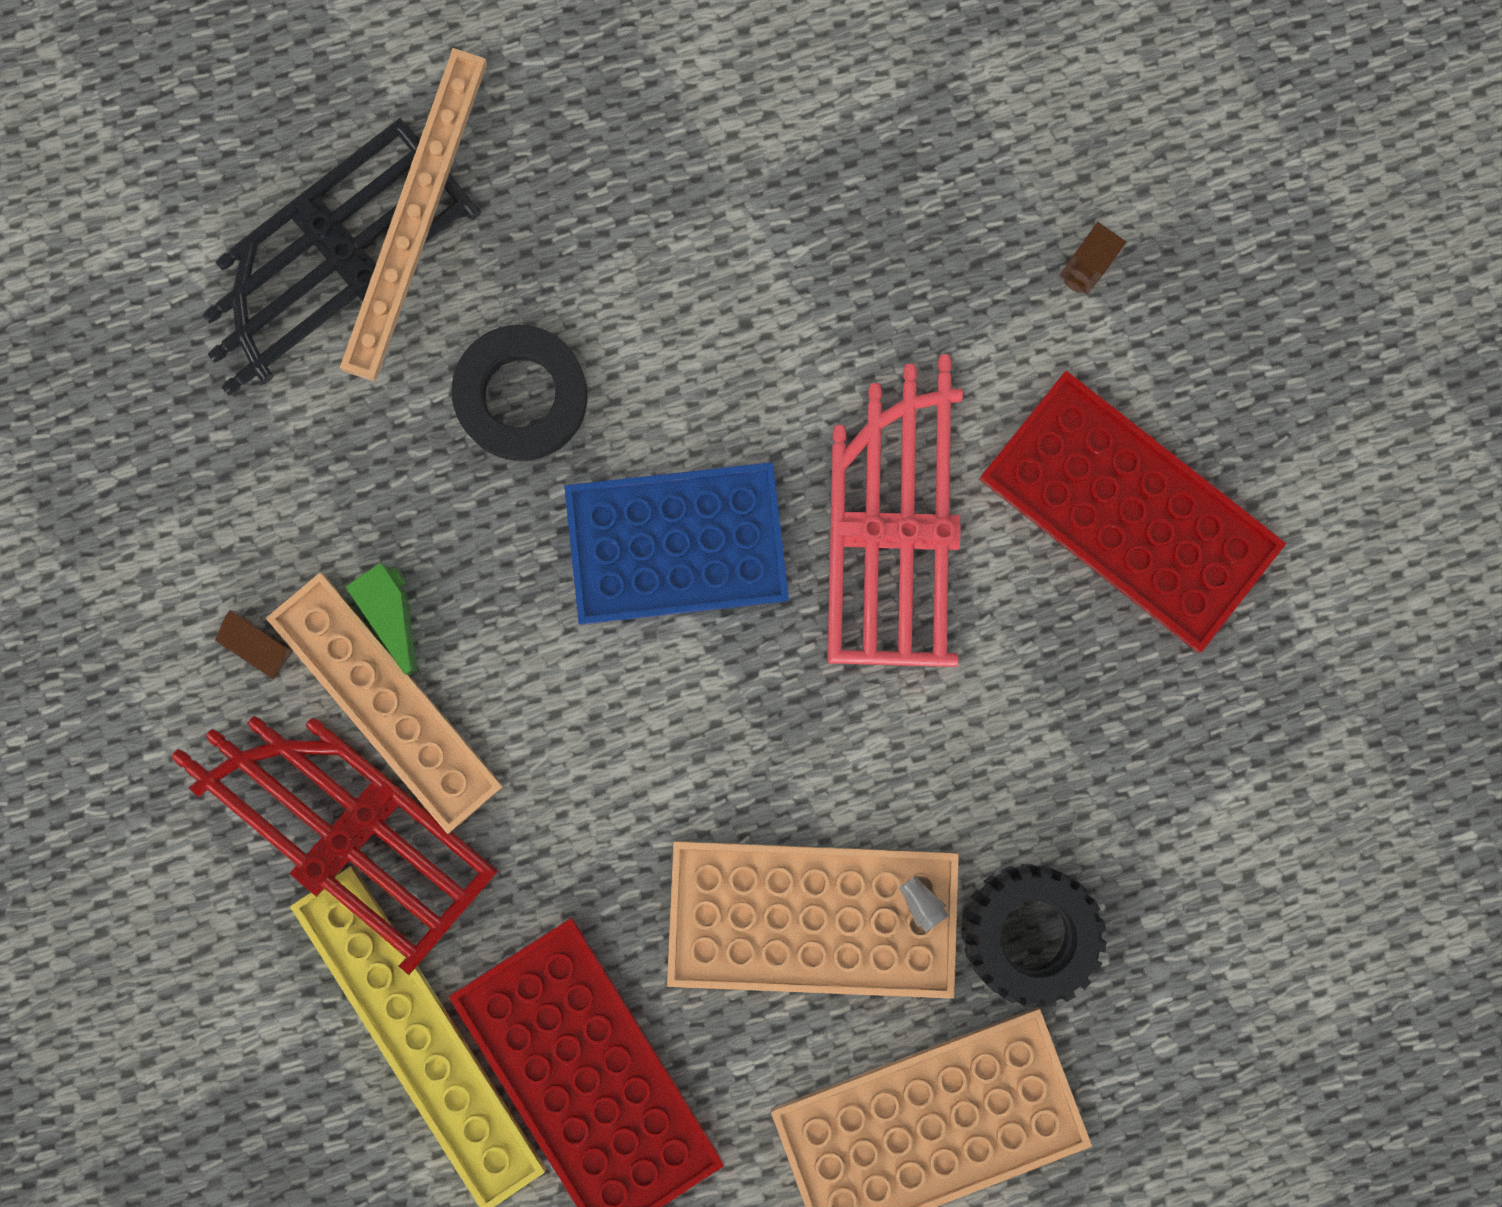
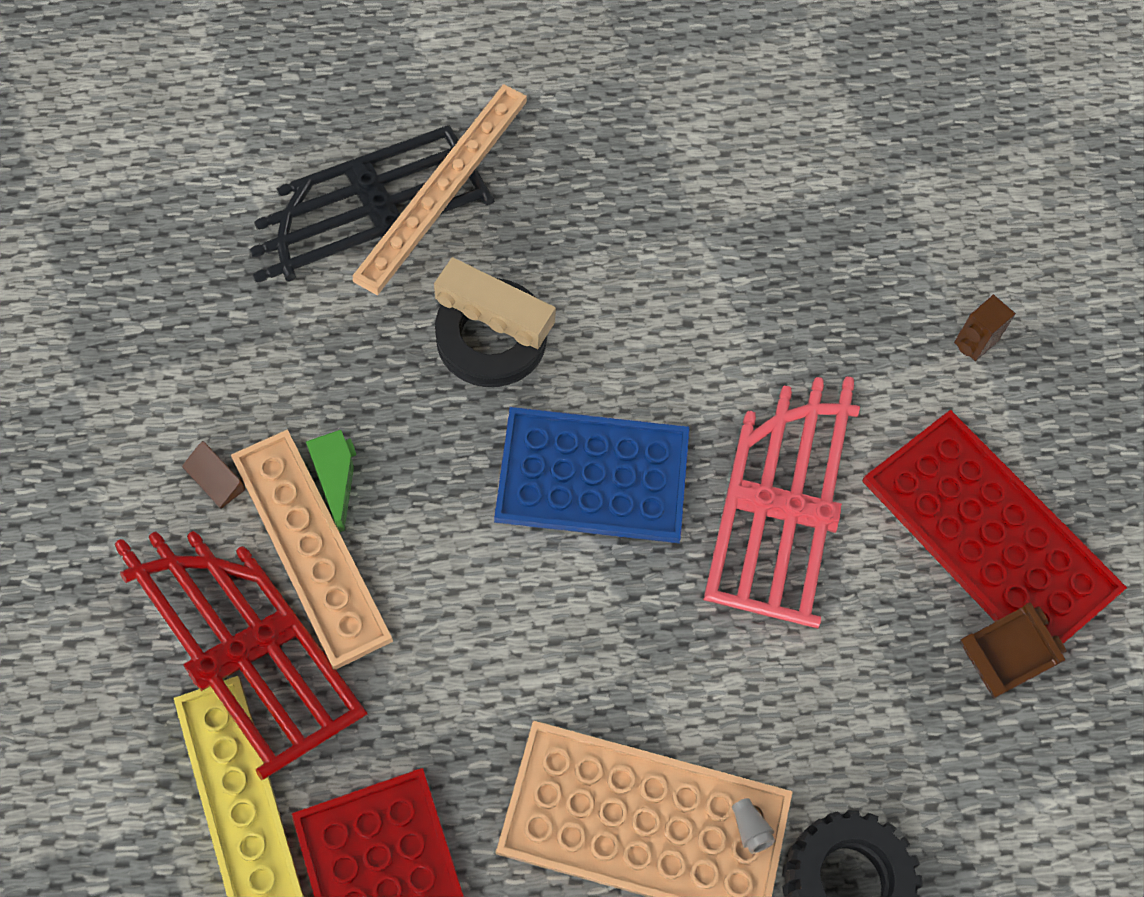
camera: 15 degrees right, 20 degrees down
none -> tan brick [434,257,556,349]
none -> reddish brown panel [959,602,1067,699]

